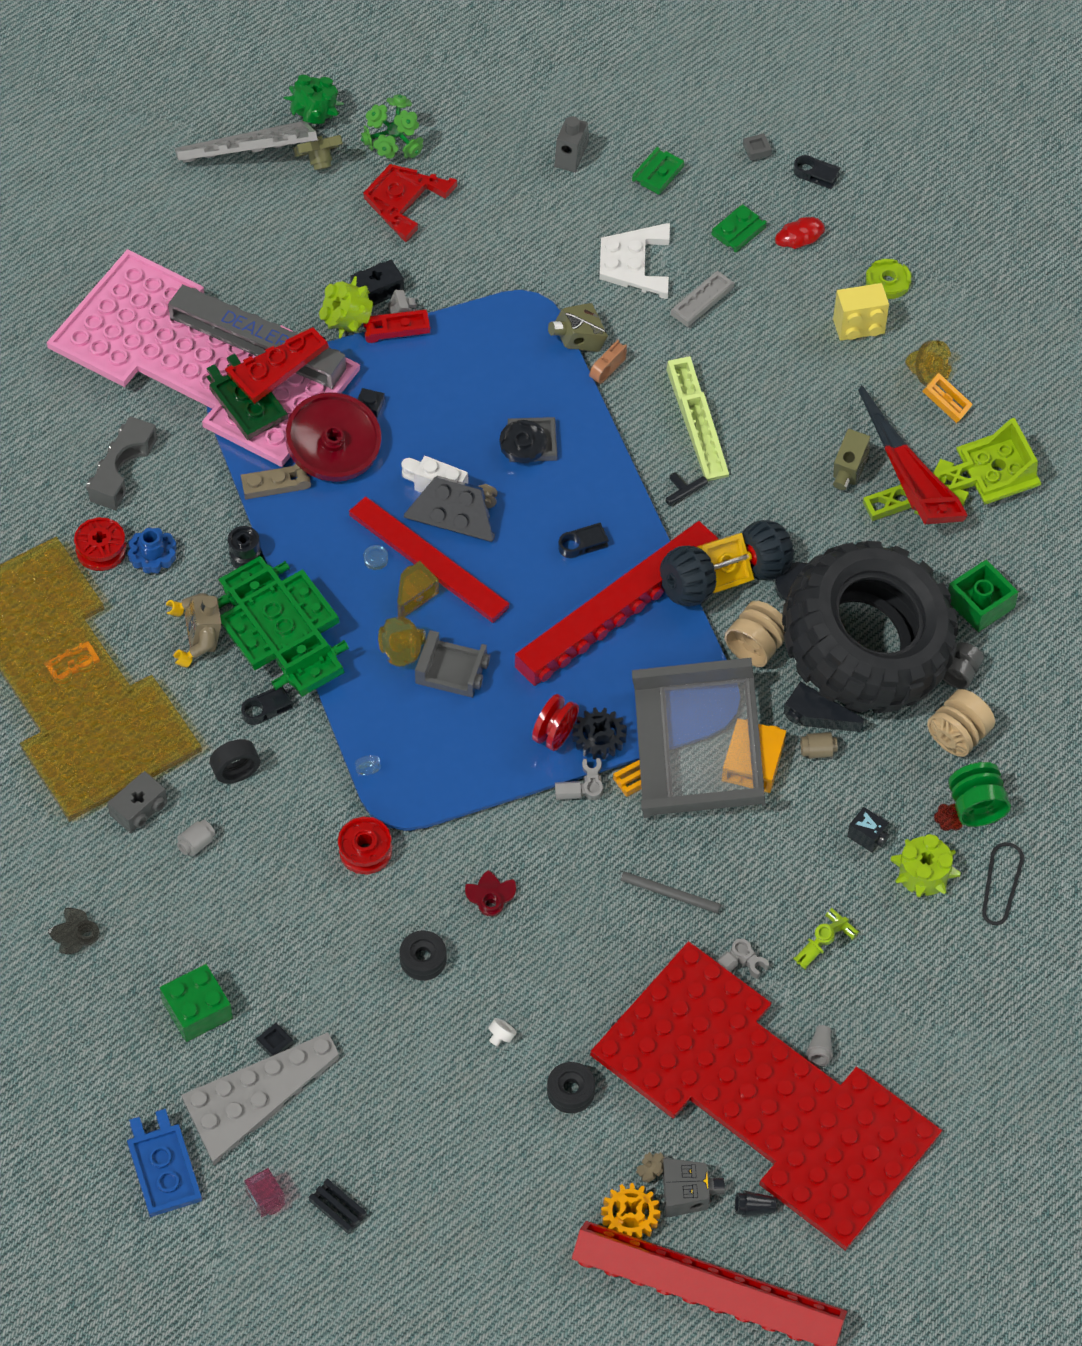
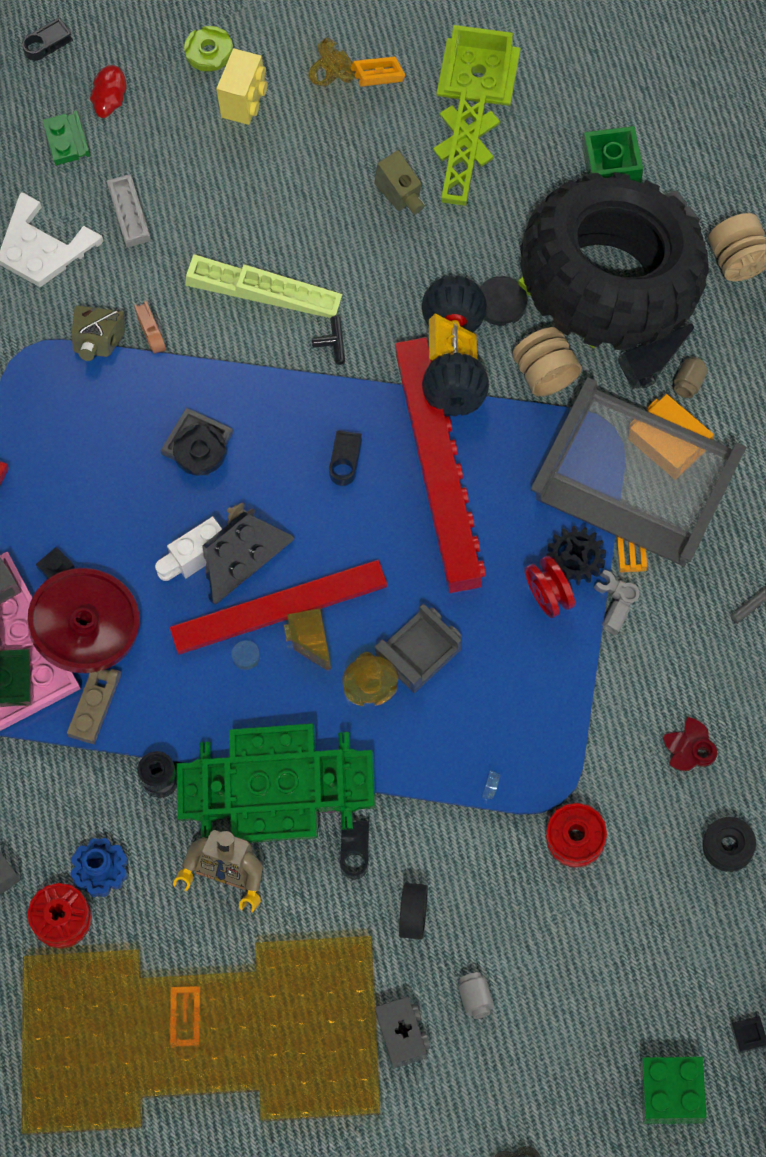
camera: 55 degrees left, 10 degrees up
red plate [858,385,968,525] -> none

